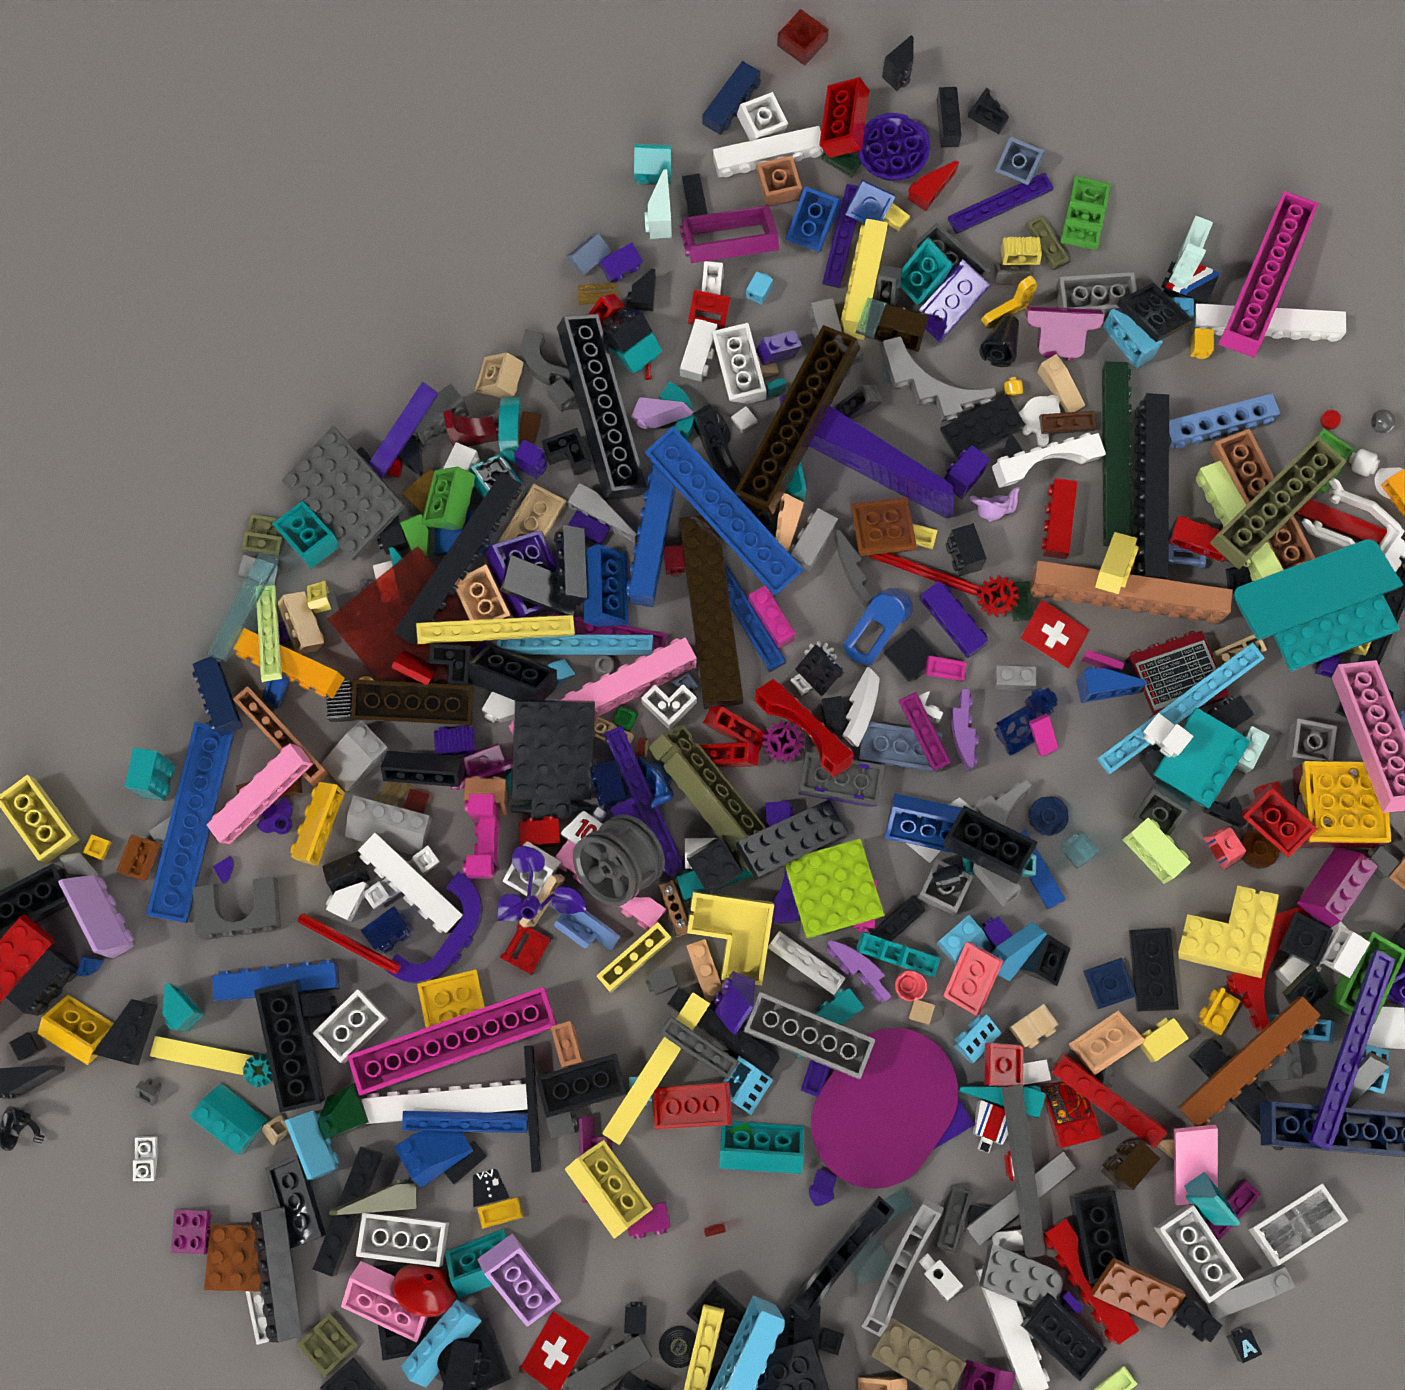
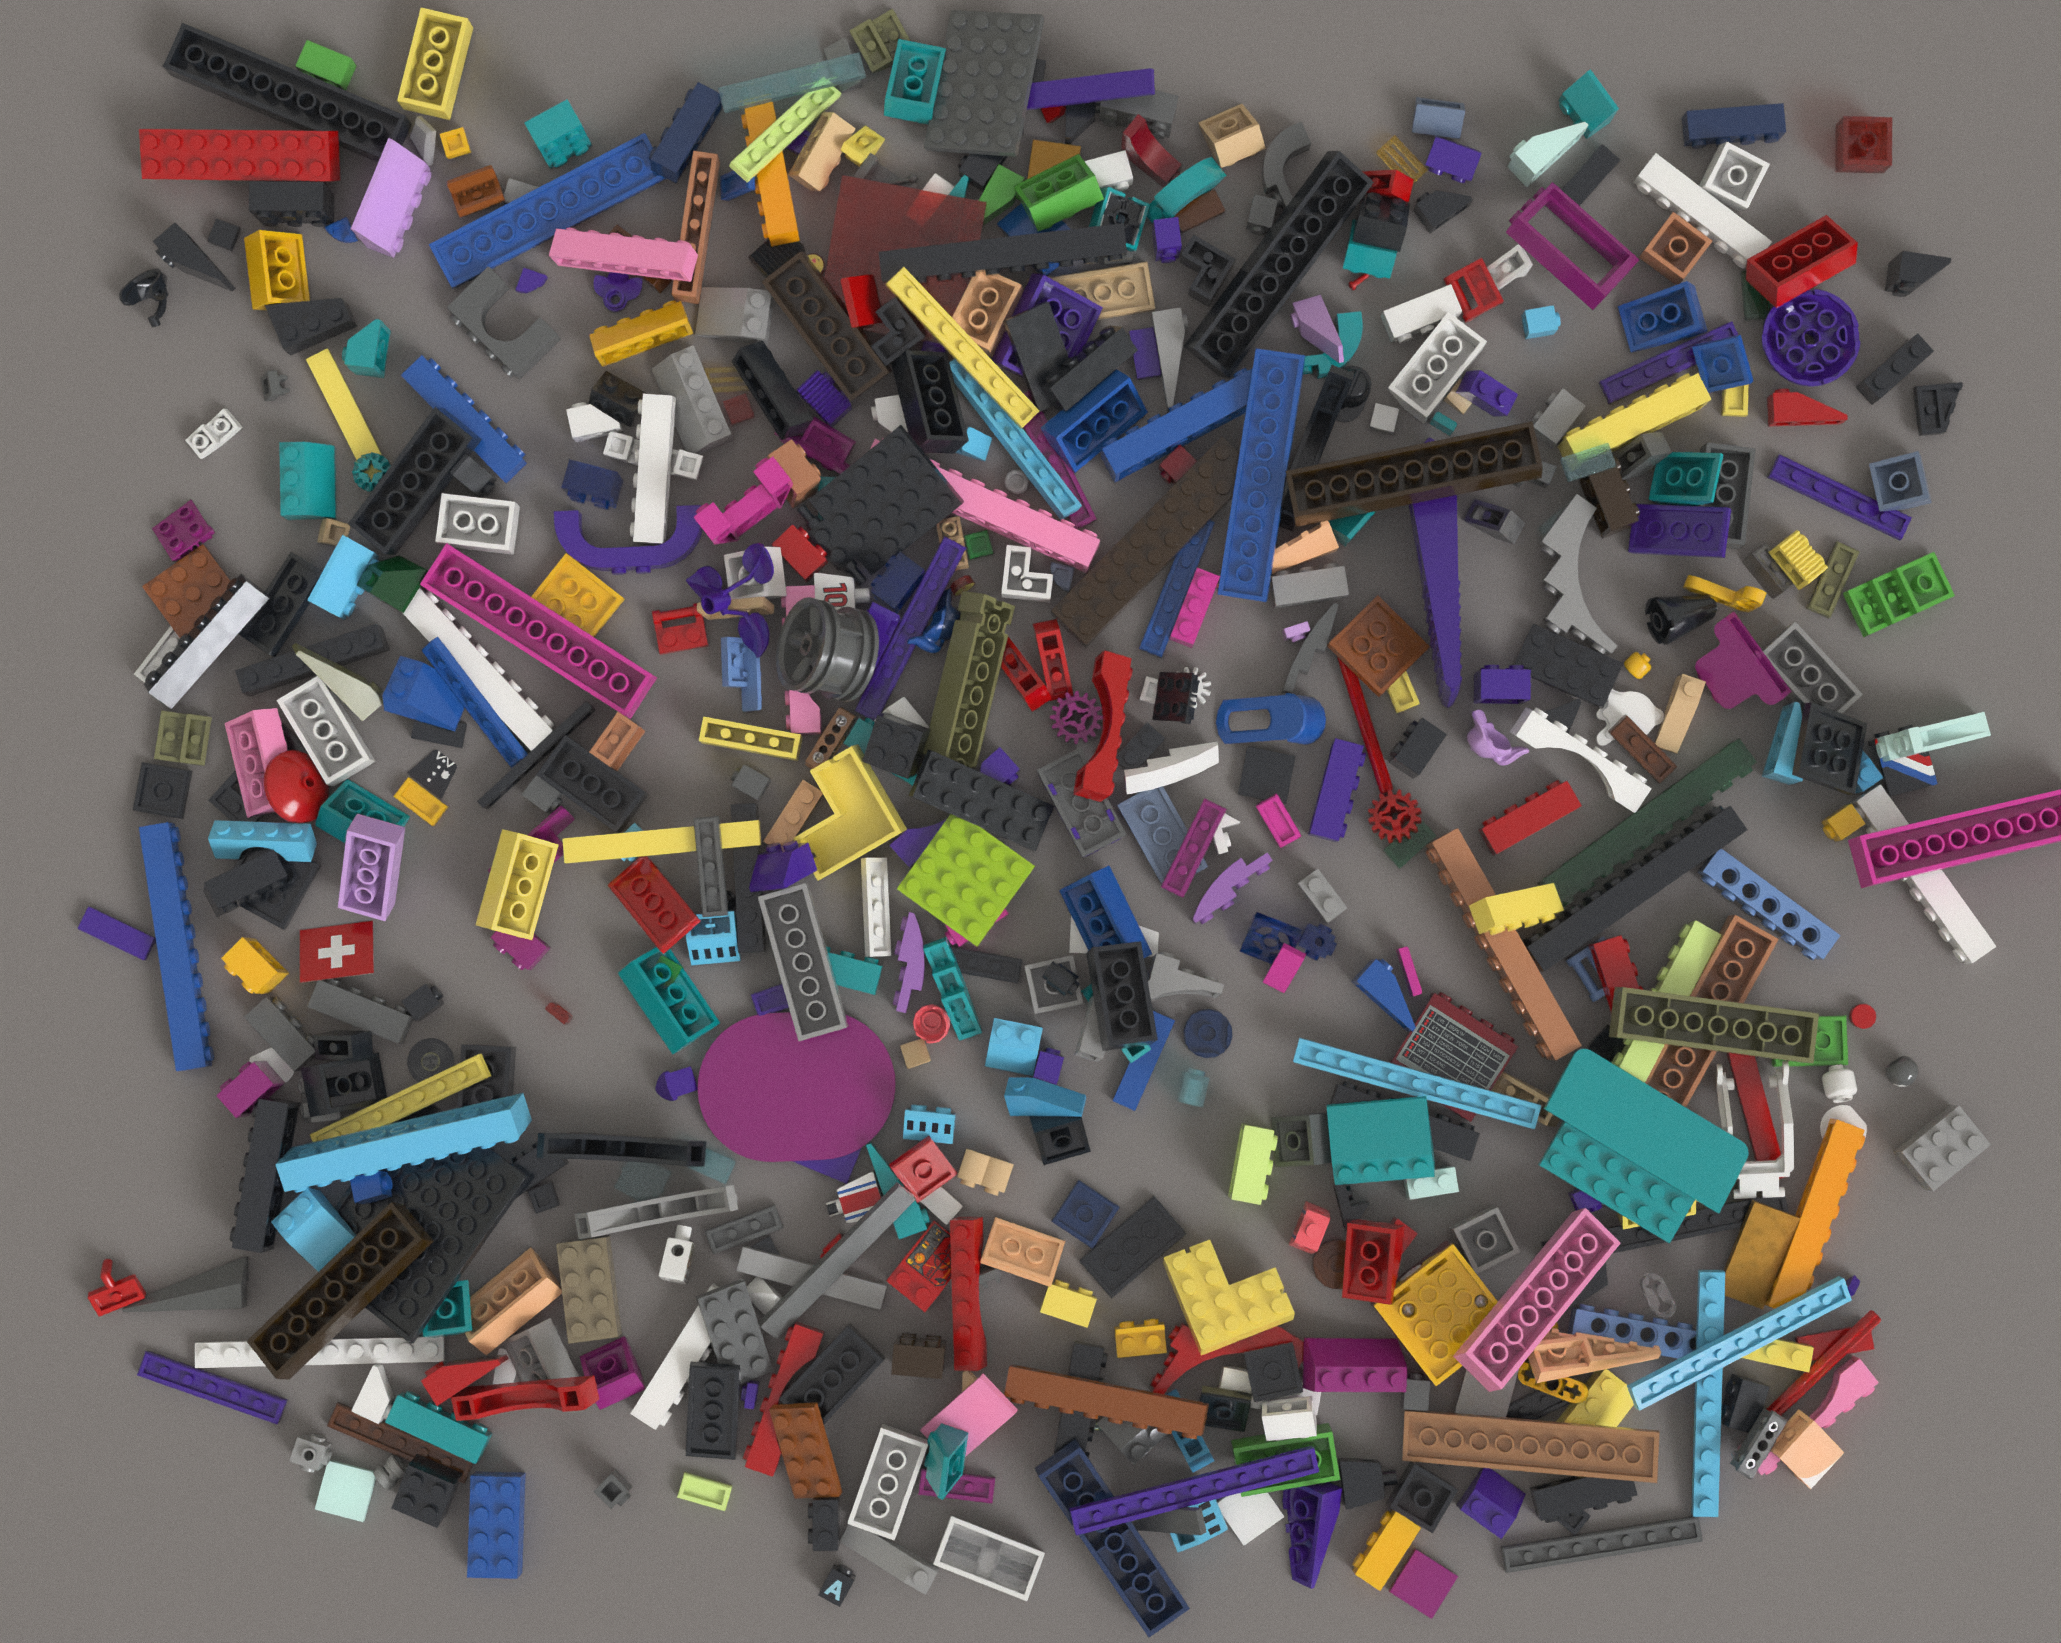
camera: 50 degrees right, 10 degrees up
red axle [297,913,401,974] -> none
coral plate [943,942,1003,1016] -> none
red sticker [1020,600,1090,669] -> none
white brick [1142,713,1193,758] -> none
none -> lavender plate [1282,621,1311,643]

